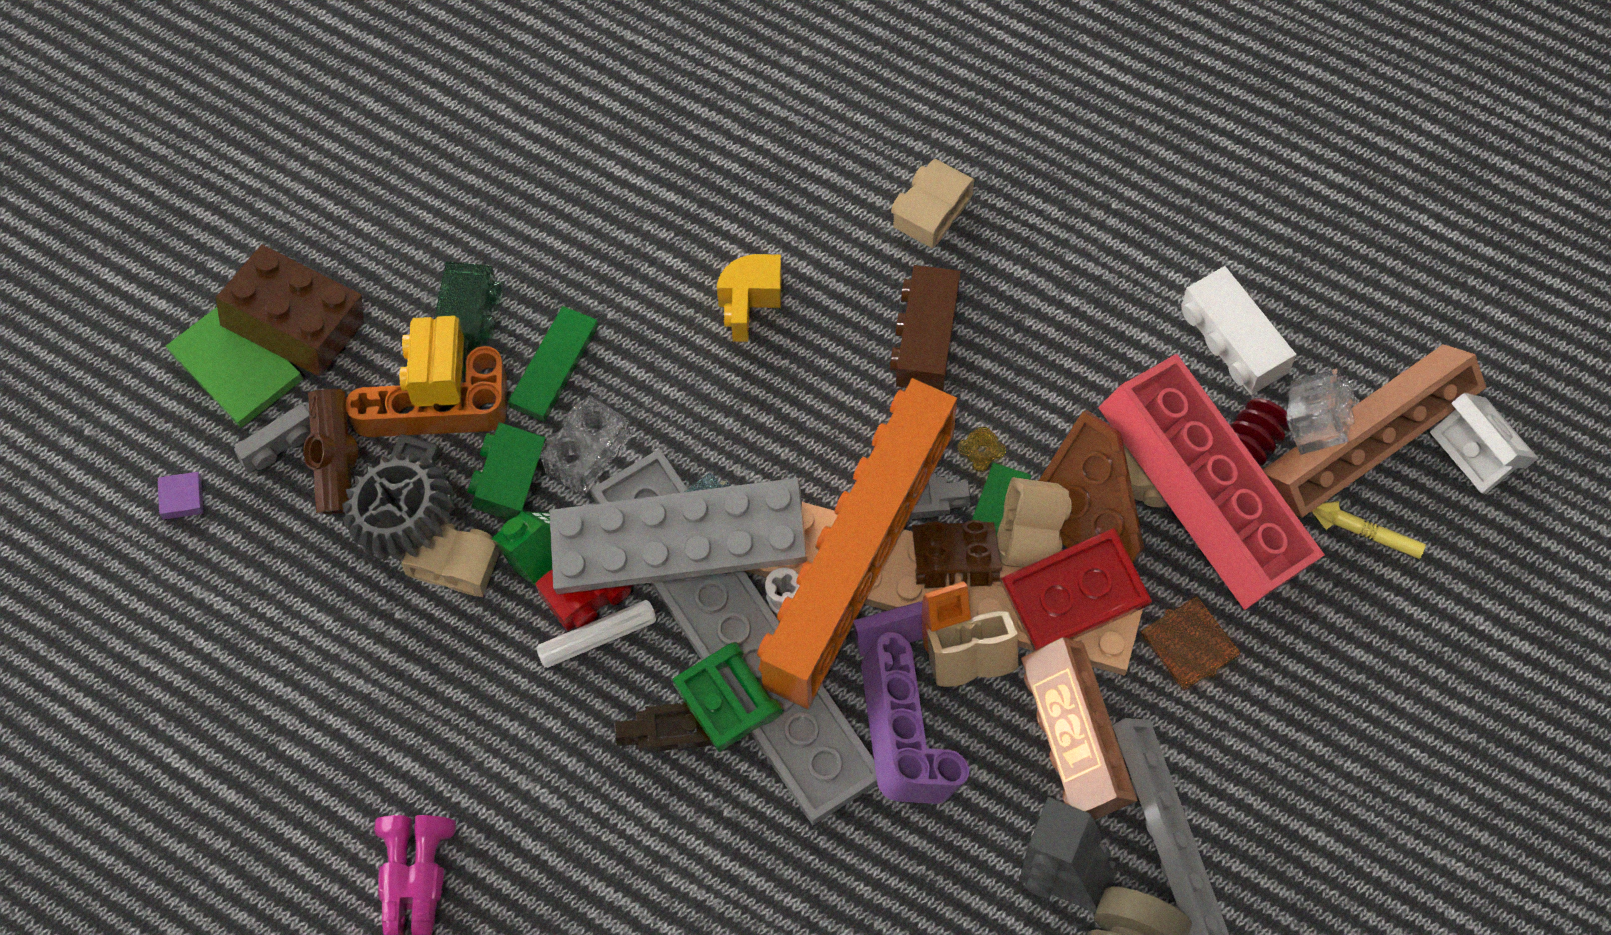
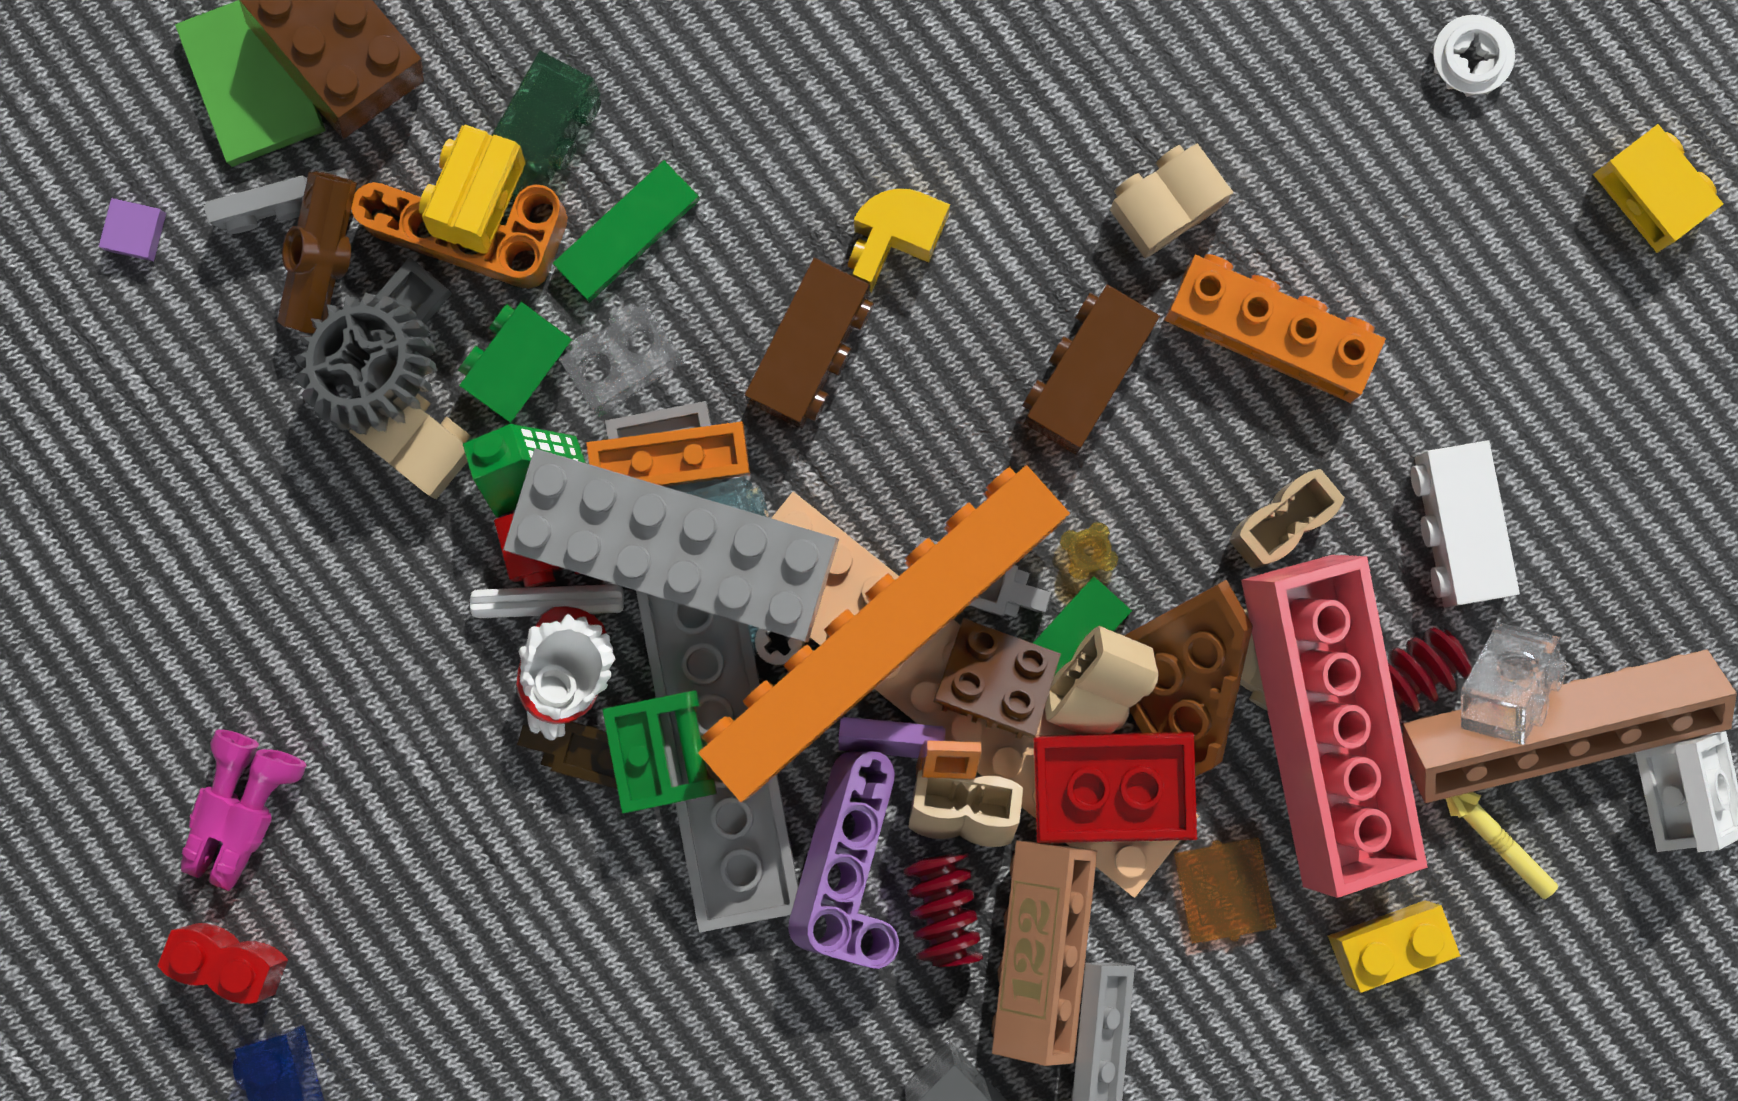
camera: 25 degrees right, 20 degrees up
none -> white hair [516,606,615,740]
none -> orange plate [586,421,750,487]
none -> reddish brown brick [745,257,874,429]
none -> dark red piece [904,853,983,967]
none -> orange brick [1164,254,1386,403]
none -> tan brick [1229,469,1345,569]
none -> yellow brick [1328,900,1461,993]
none -> white gear [1431,15,1515,97]
none -> yellow brick [1593,124,1723,253]

